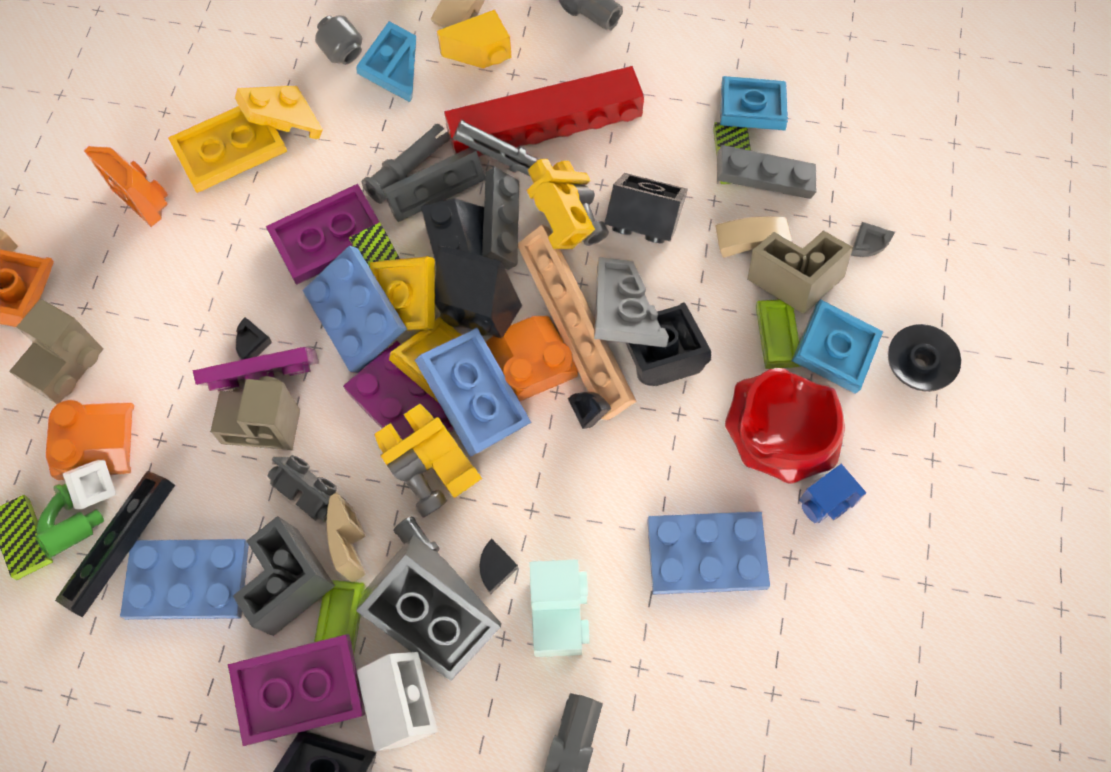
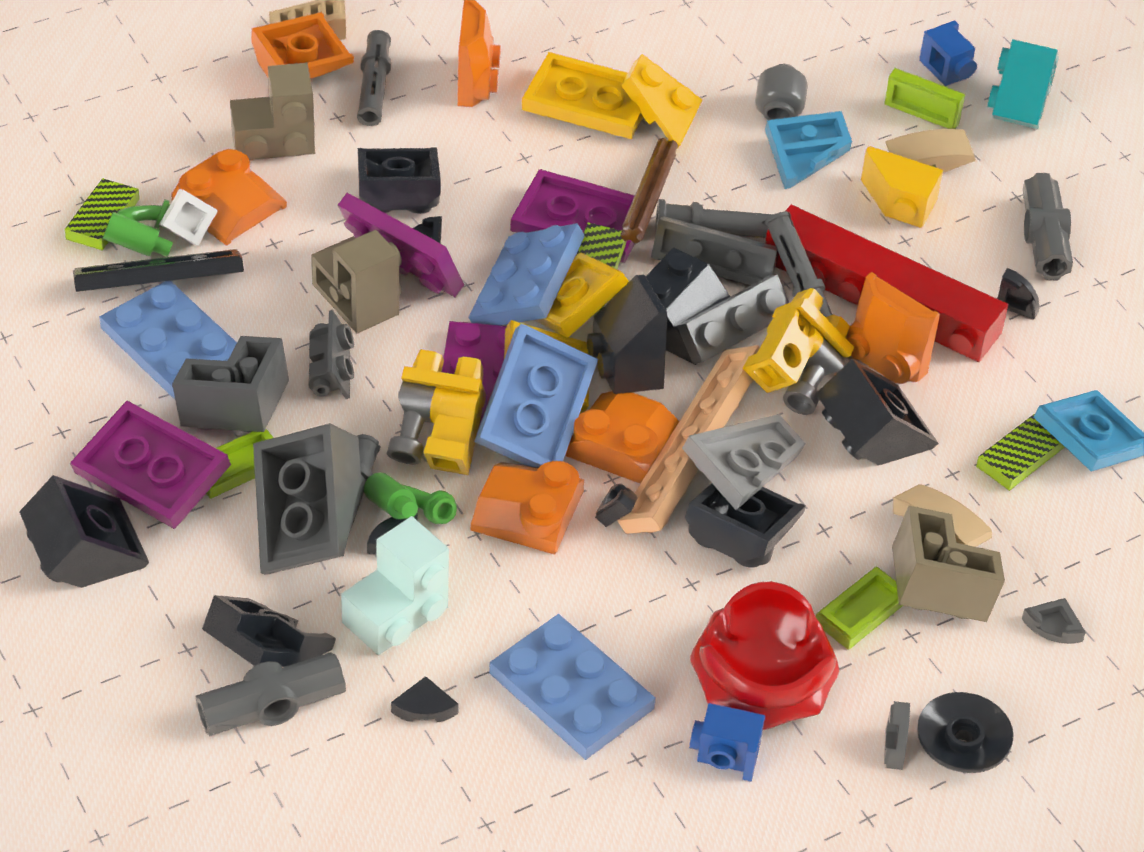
camera: 45 degrees right, 20 degrees down
tan slope [327,492,366,583] -> none
white brick [356,652,438,751] -> none
dark grey plate [717,145,816,199] -> none
dark azure plate [792,299,884,394] -> none
none -> black slope [202,595,336,667]
none -> dark grey pin [357,30,391,126]
none -> black slope [357,147,441,214]
none -> bright green plant [364,472,457,524]
none -> black tile [391,676,459,722]
none -> orange slope [470,461,584,555]
none -> reddish brown axle [620,138,678,244]
none -> orange slope [846,272,940,384]
none -> dark grey tile [884,701,910,770]
none -> black tile [997,268,1040,319]

